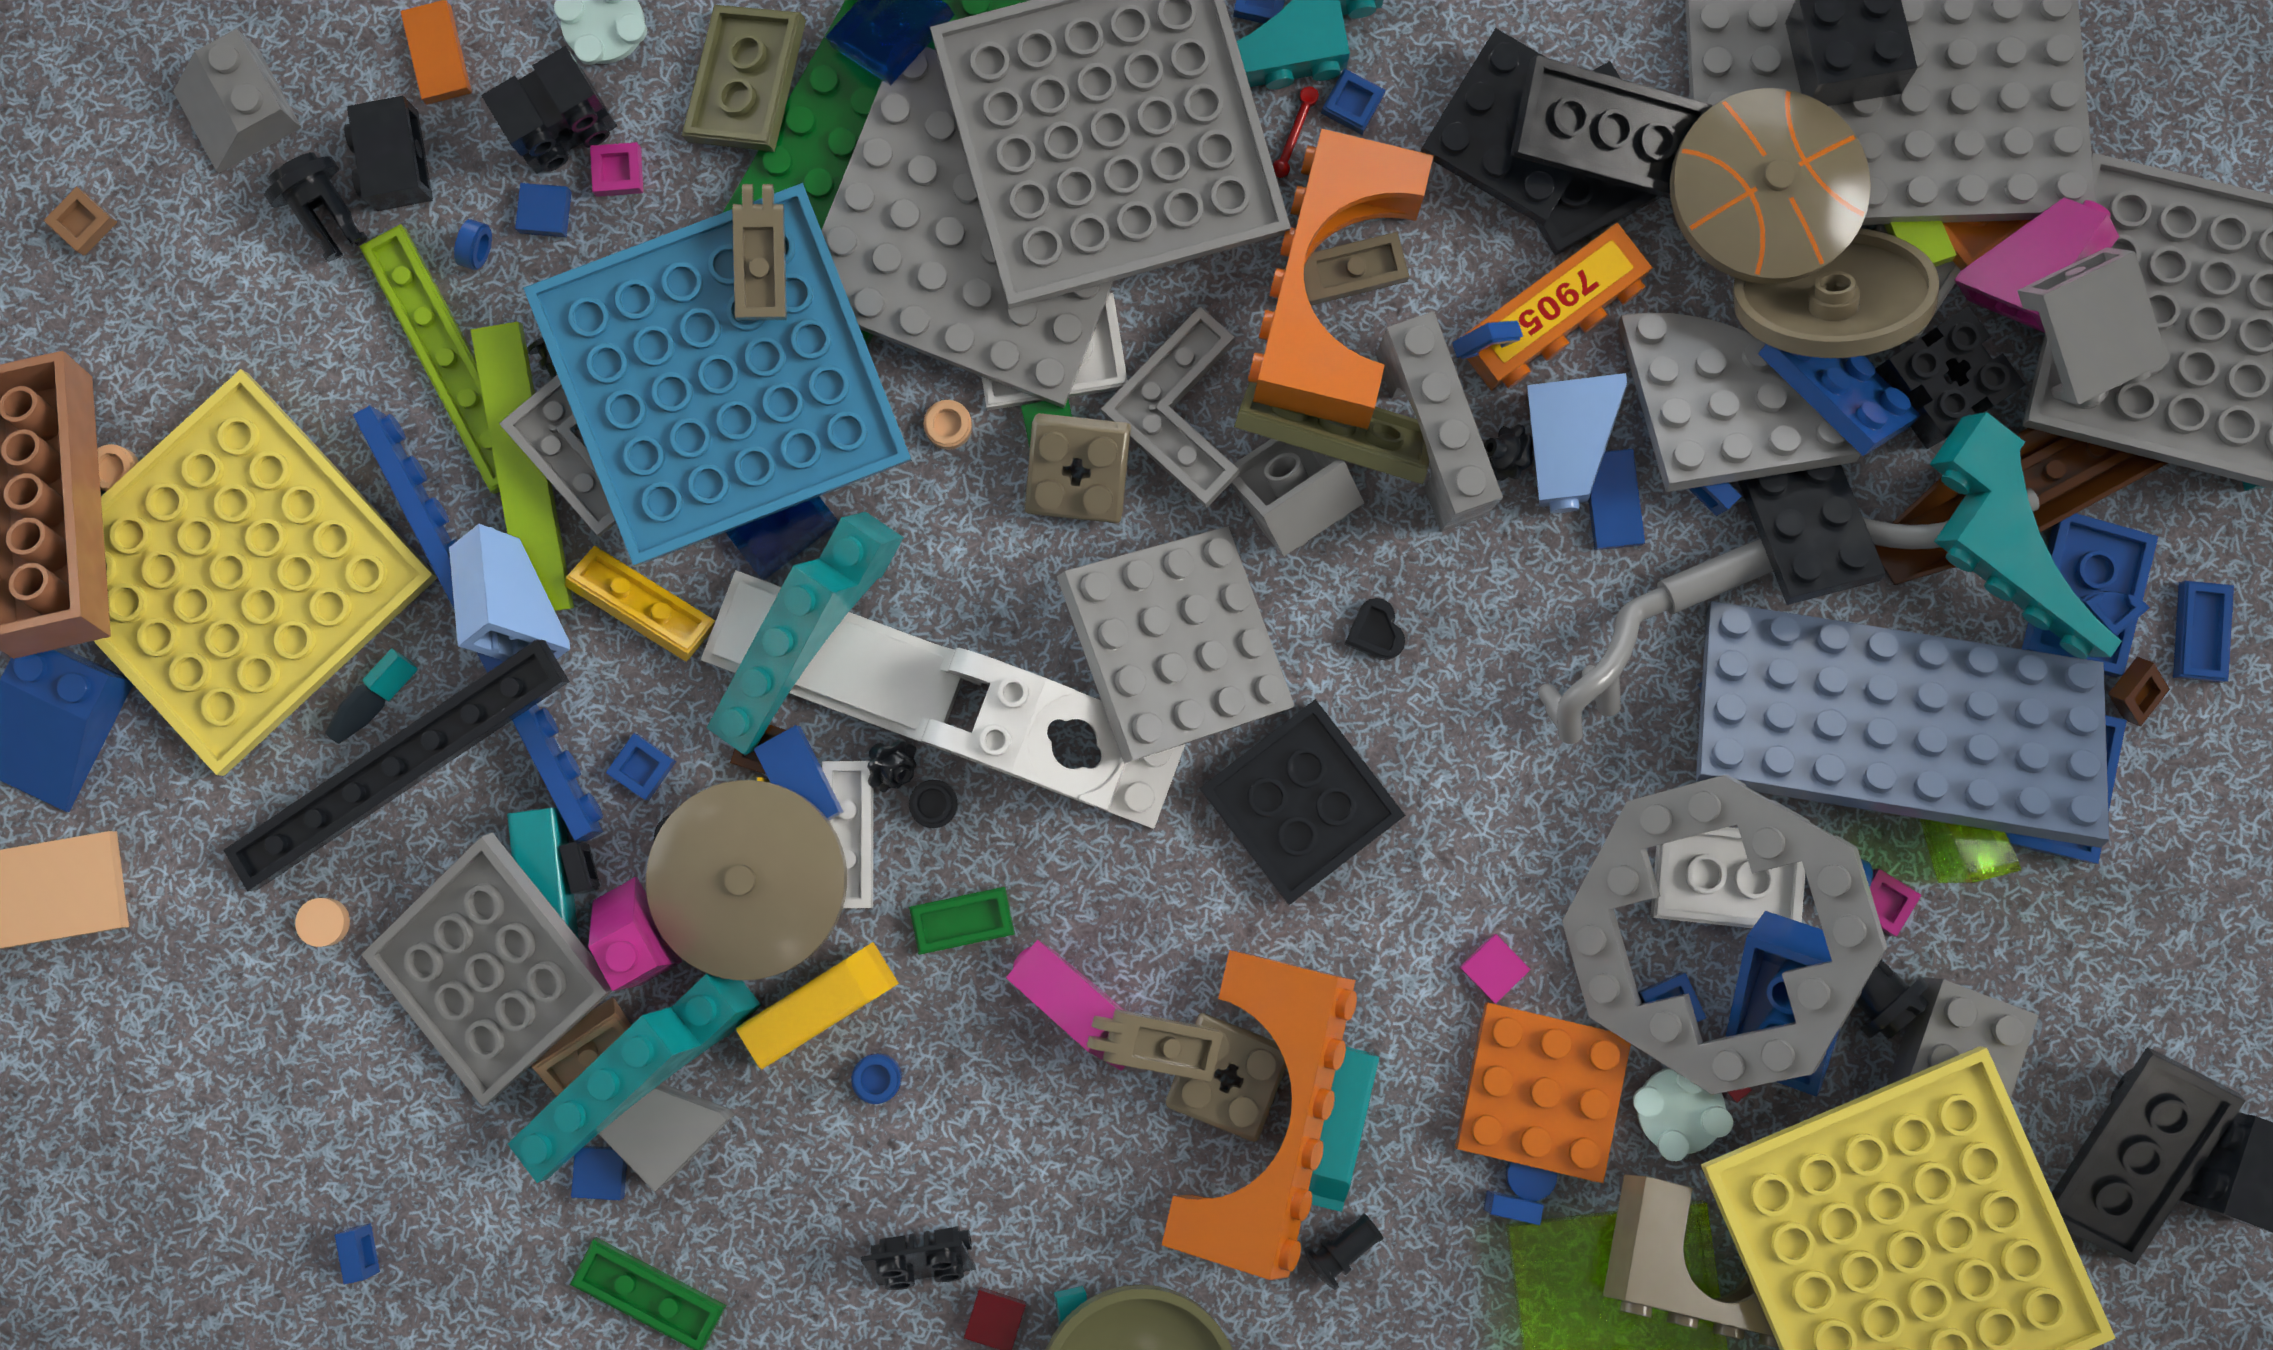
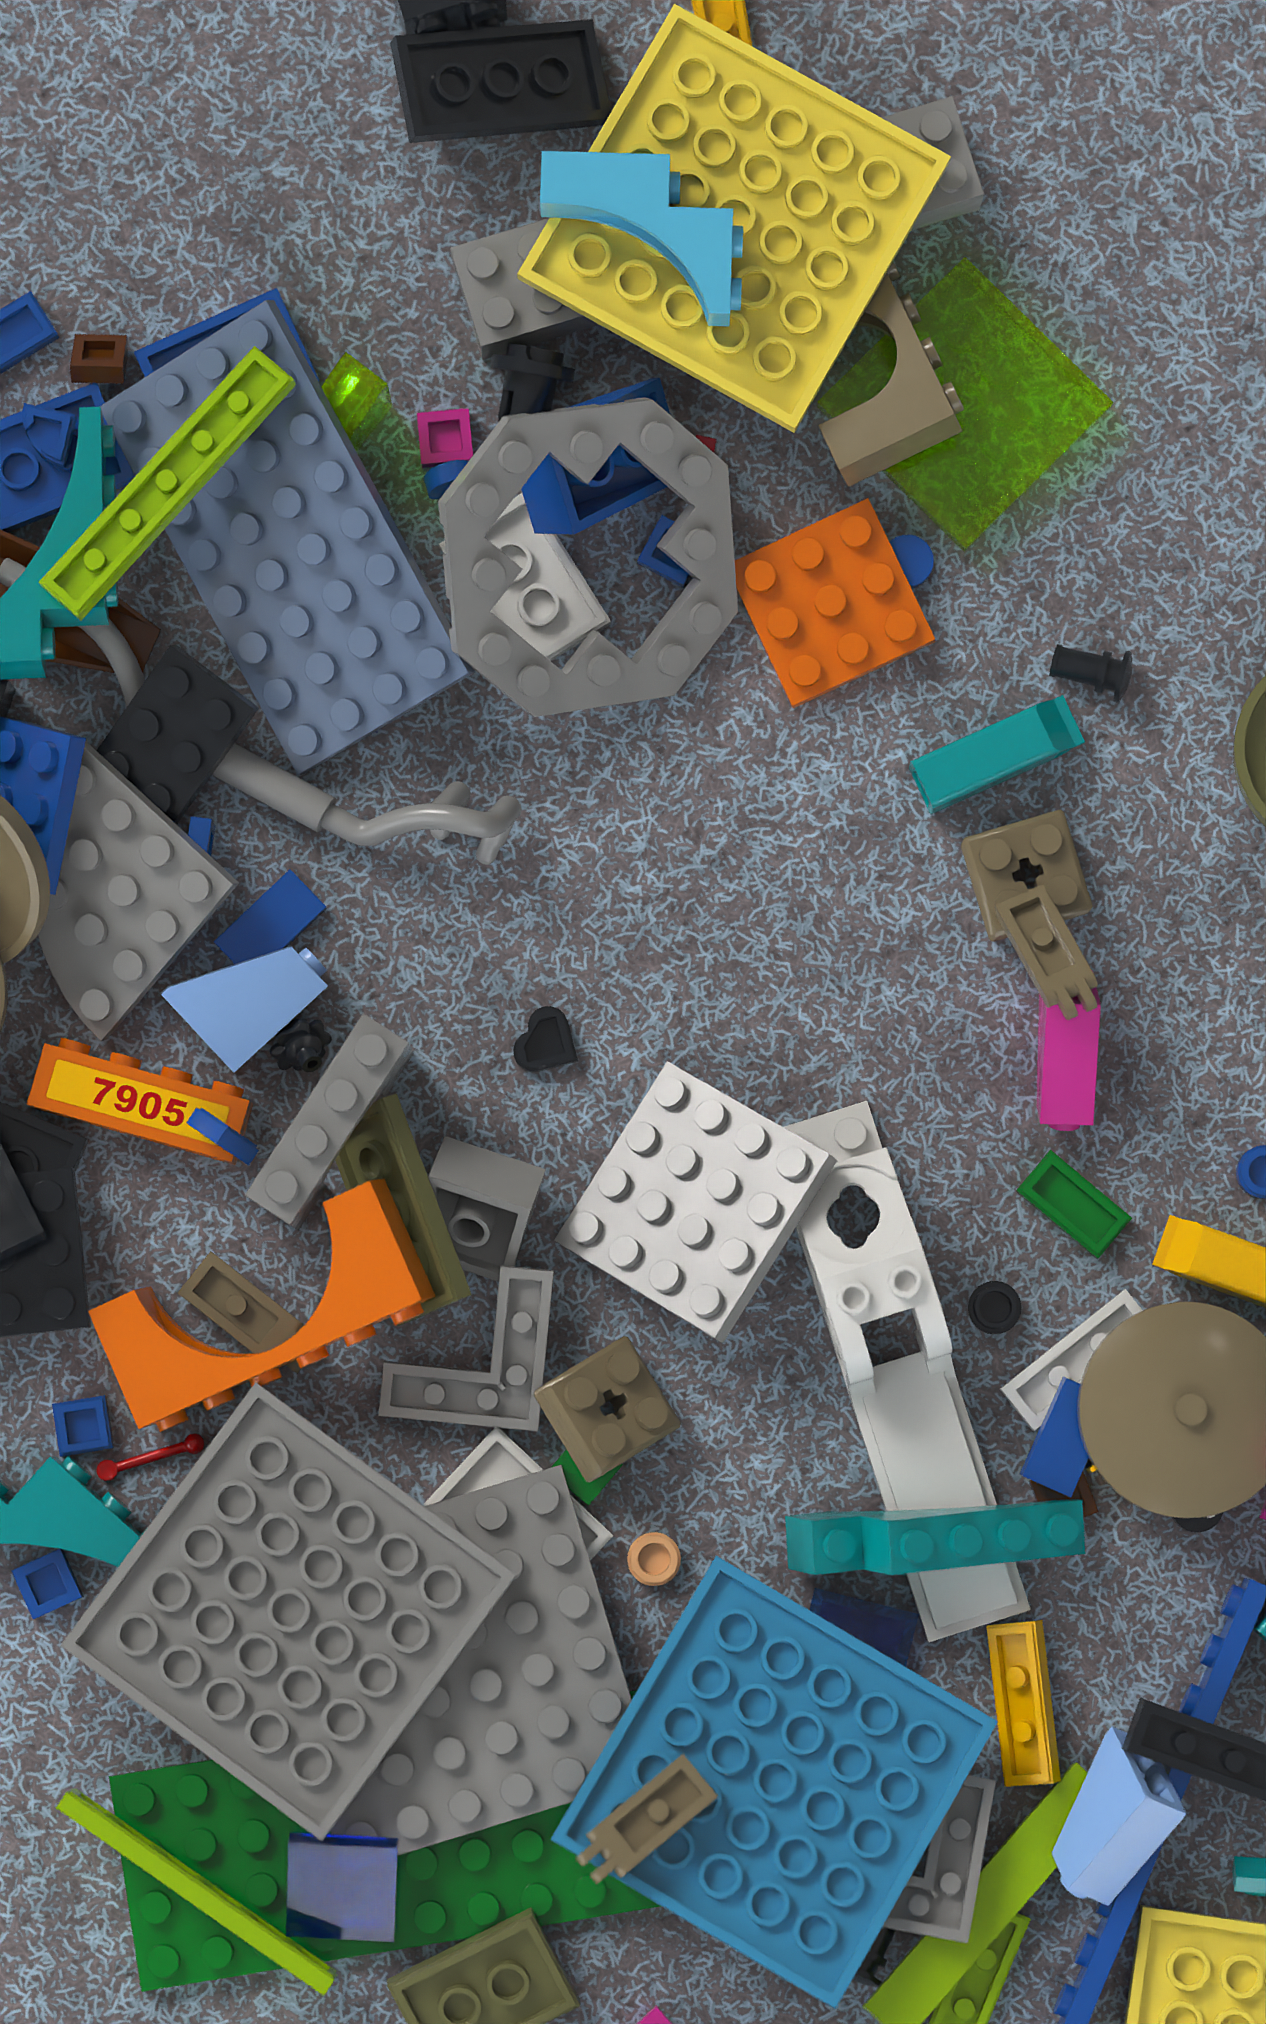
camera: 135 degrees left, 0 degrees up
blue tile [606,733,676,801] -> none
black plant [867,739,917,792] -> none
orange arch [1162,950,1357,1280] -> none
black plate [1199,699,1406,905] -> none
dark pink tile [1459,934,1531,1004] -> none
blue tile [1483,1190,1544,1225] -> none
light aqua piece [1633,1067,1733,1161] -> none
none -> lime tile [39,346,296,621]
none -> medium azure arch [540,151,743,327]

